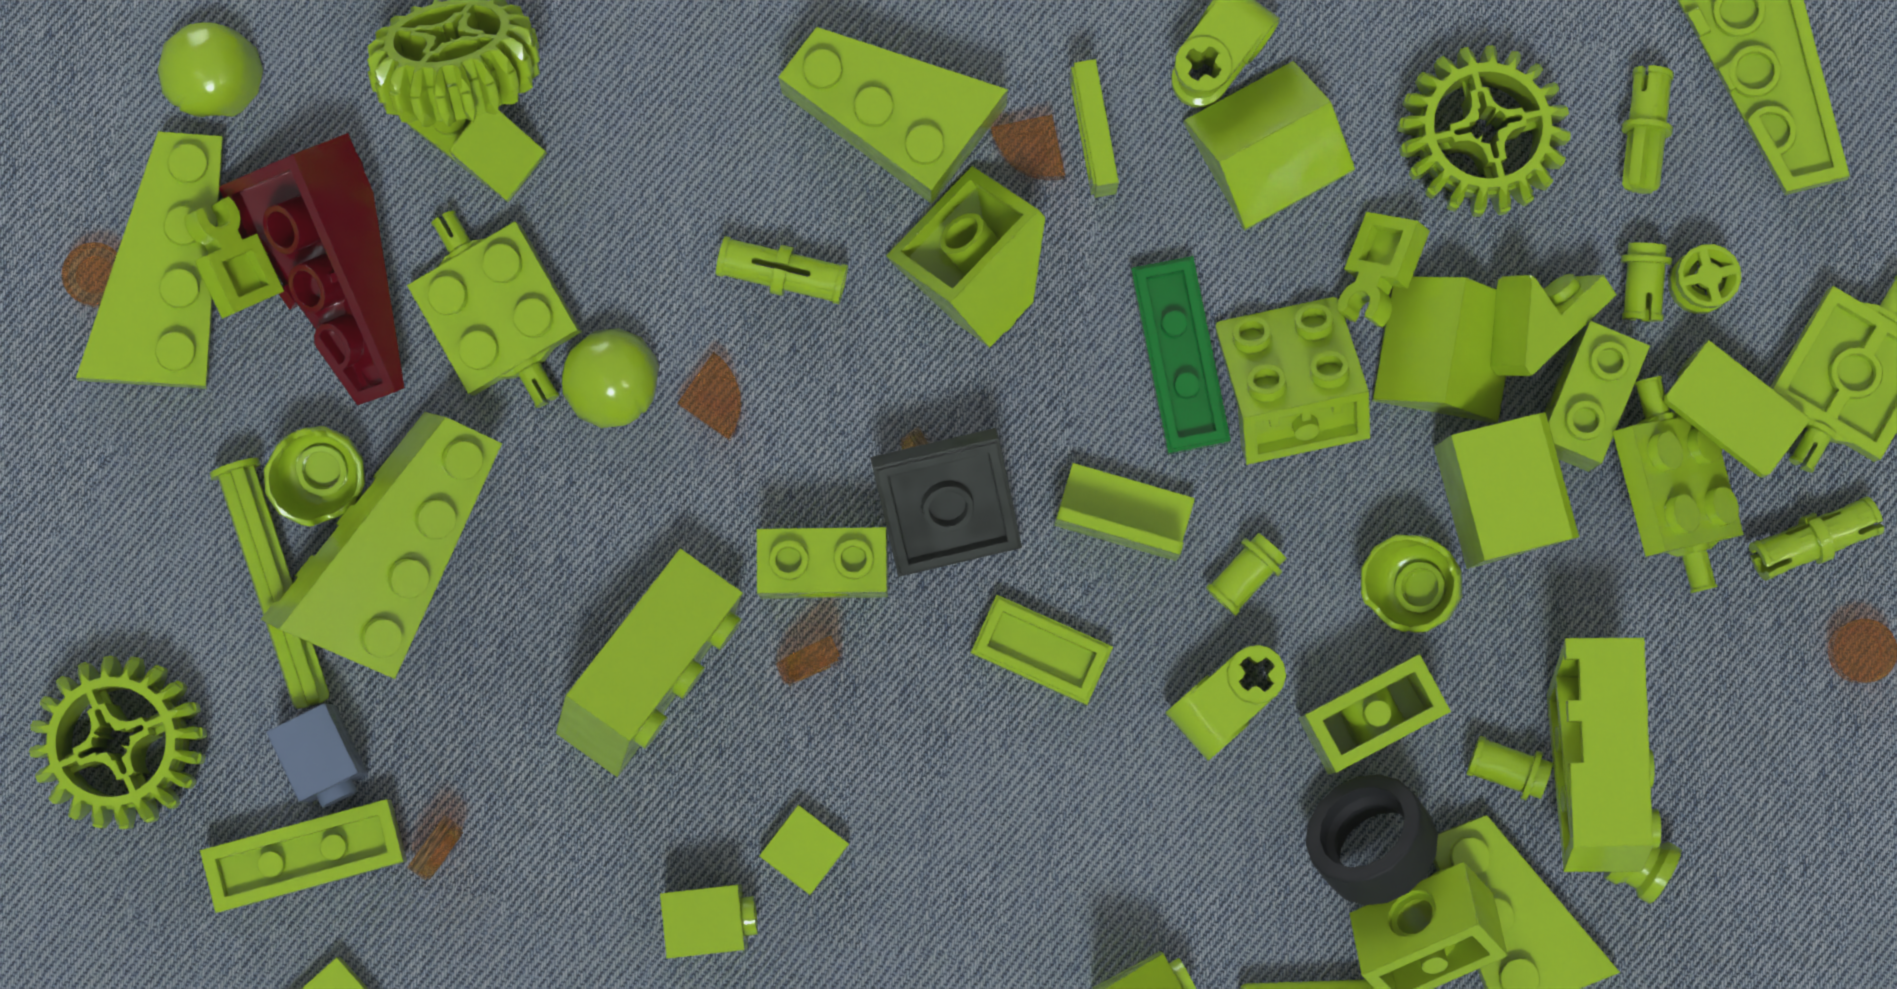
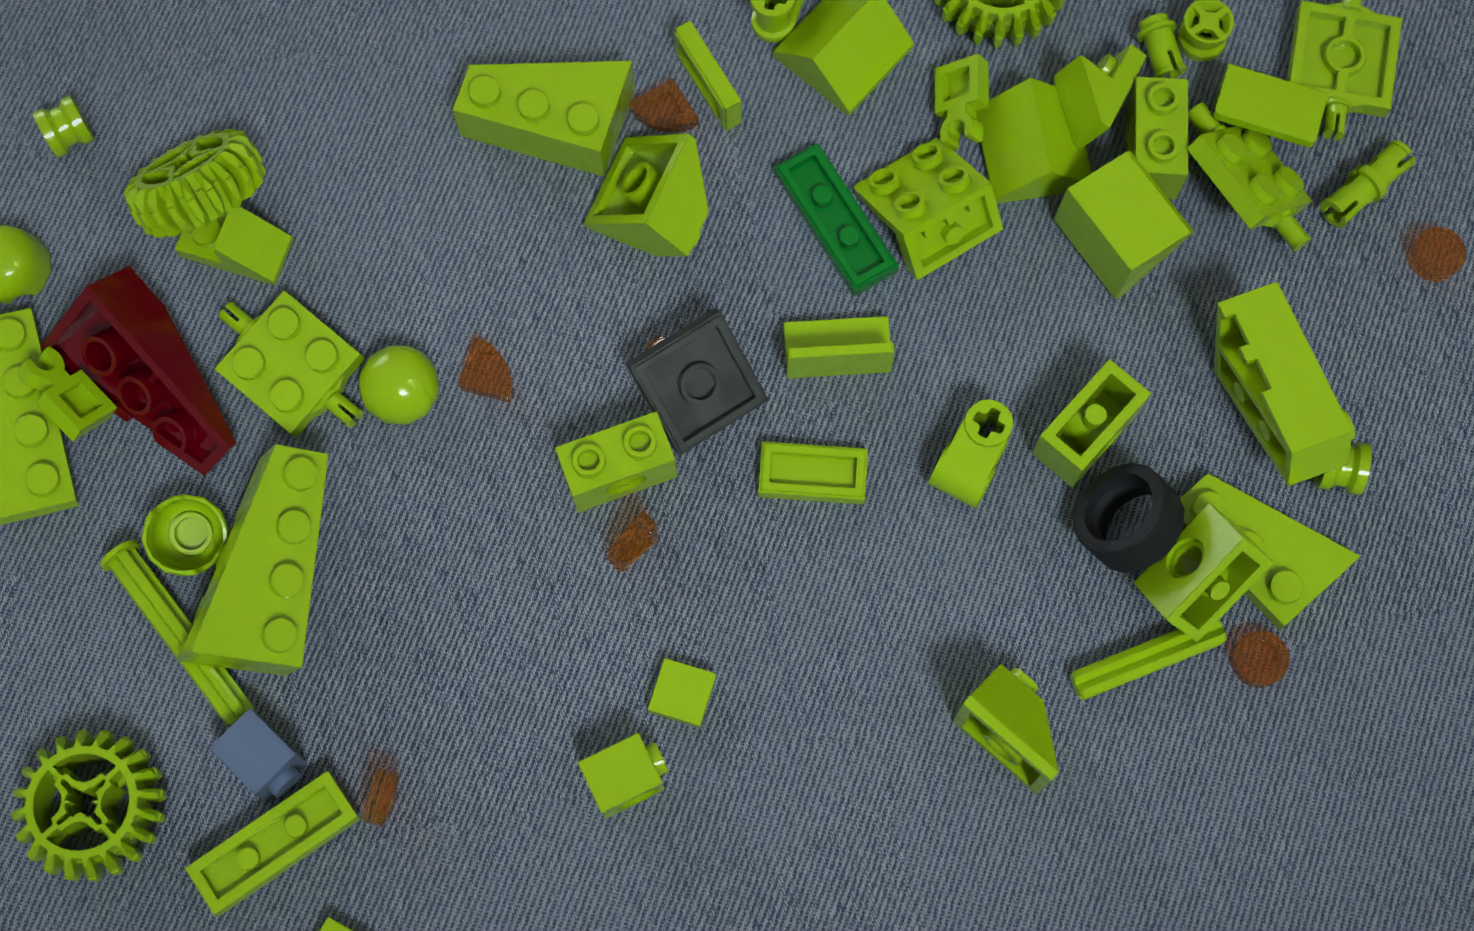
camera: 20 degrees left, 10 degrees down
lime wedge [556,548,743,778] -> none
lime pin [715,236,848,304] -> none
lime pin [1206,533,1287,616] -> none
lime hair [1361,535,1463,633] -> none
lime pin [1466,736,1553,801] -> none

